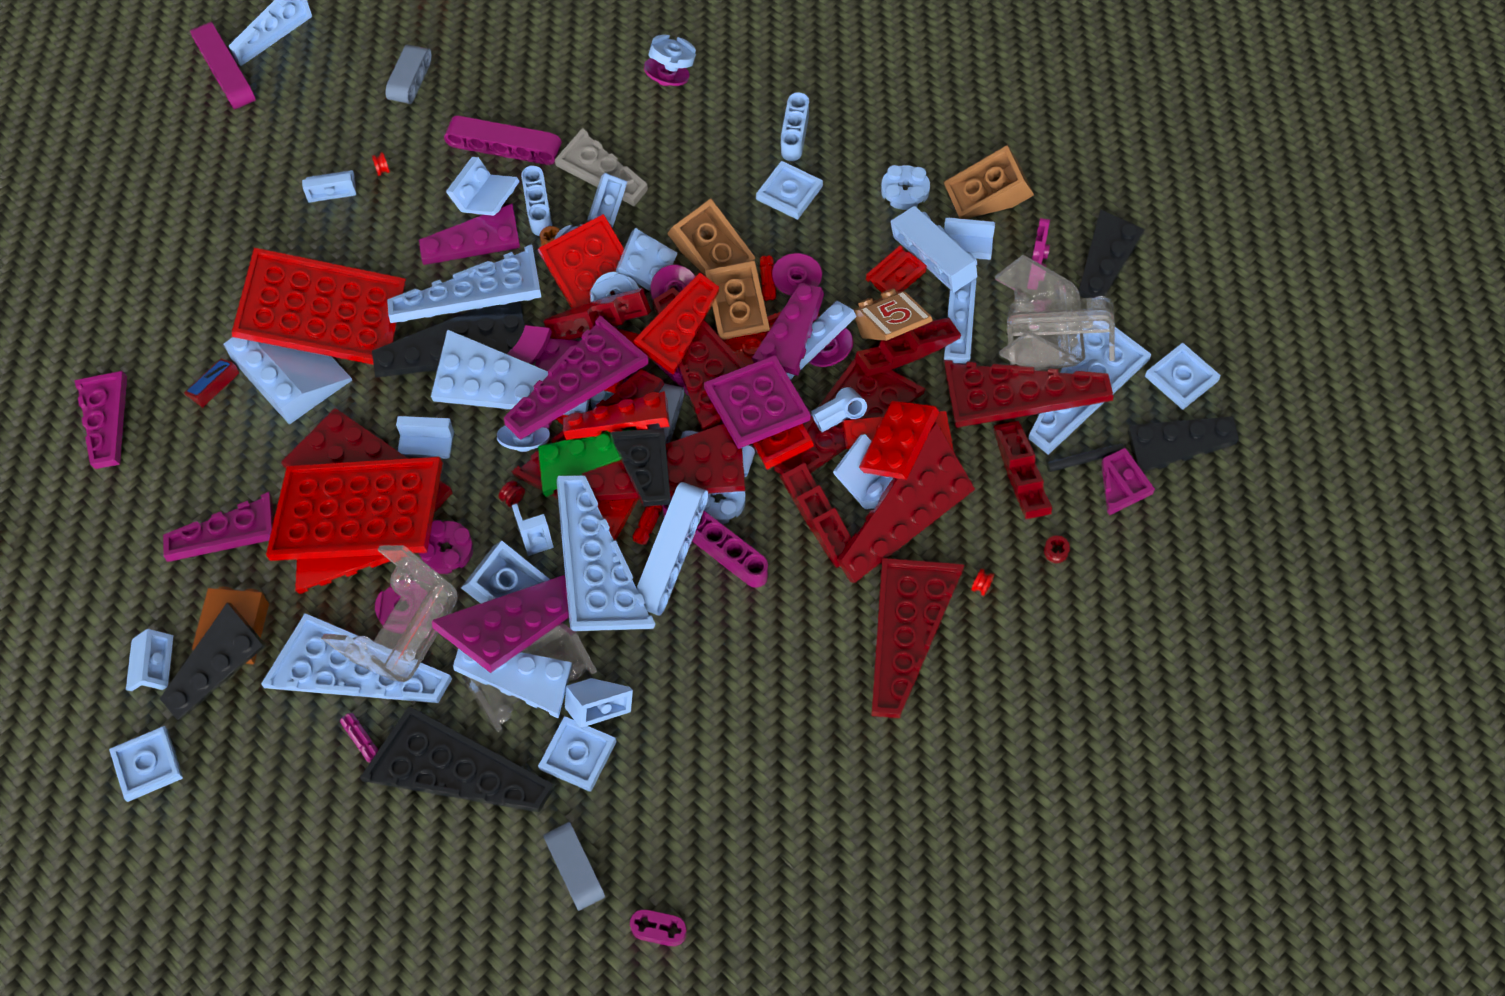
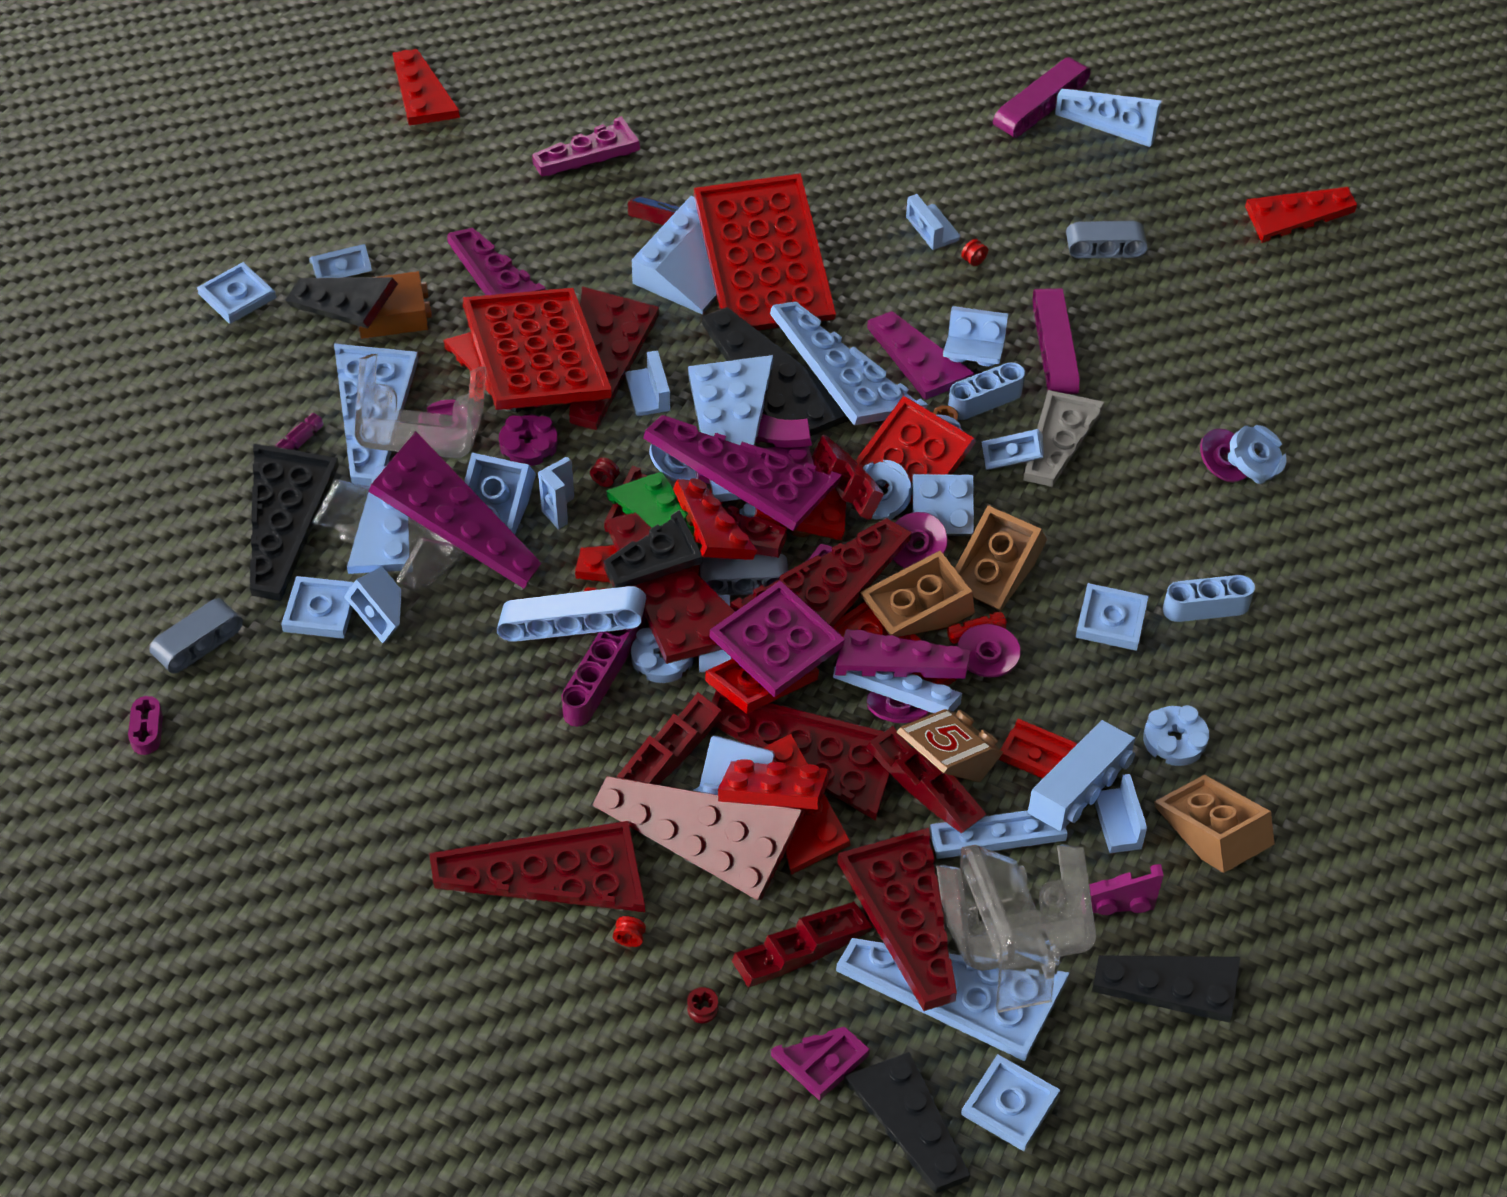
camera: 70 degrees right, 10 degrees down
light blue wing [557,476,655,631] -> none
red wing [634,273,719,375] -> none
light blue piece [811,387,867,432] -> none
black bar [1046,443,1125,472] -> none

